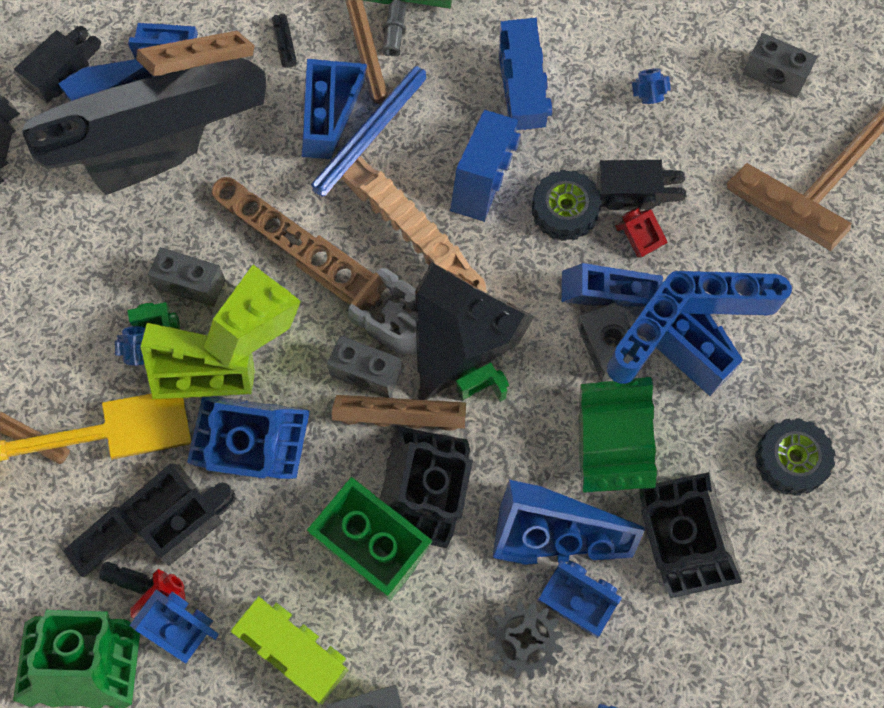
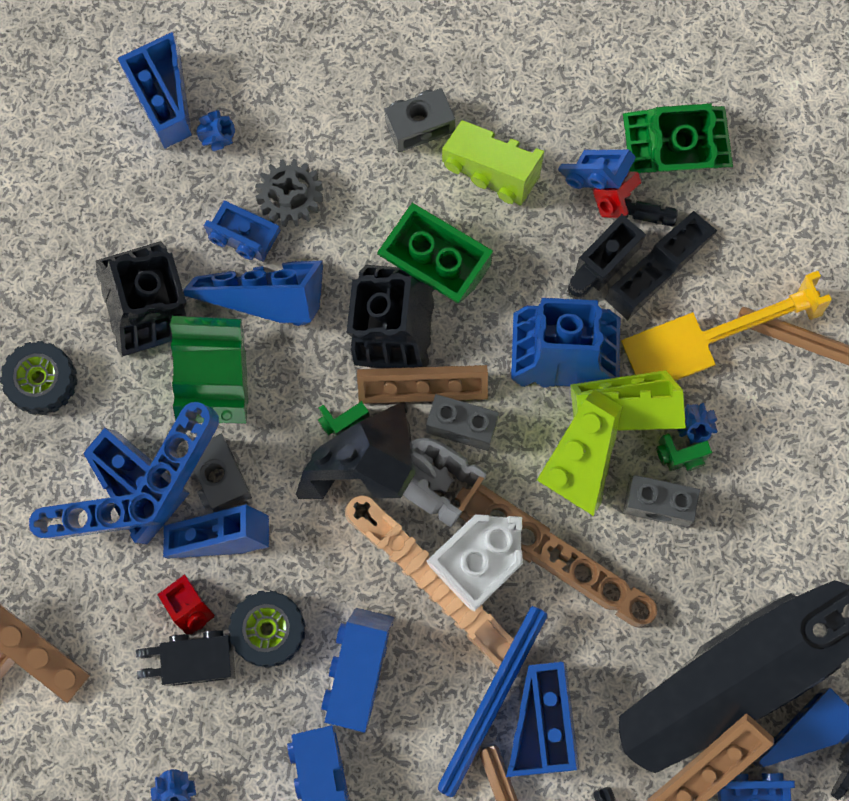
camera: 175 degrees right, 5 degrees up
none -> white tile [427,514,523,611]

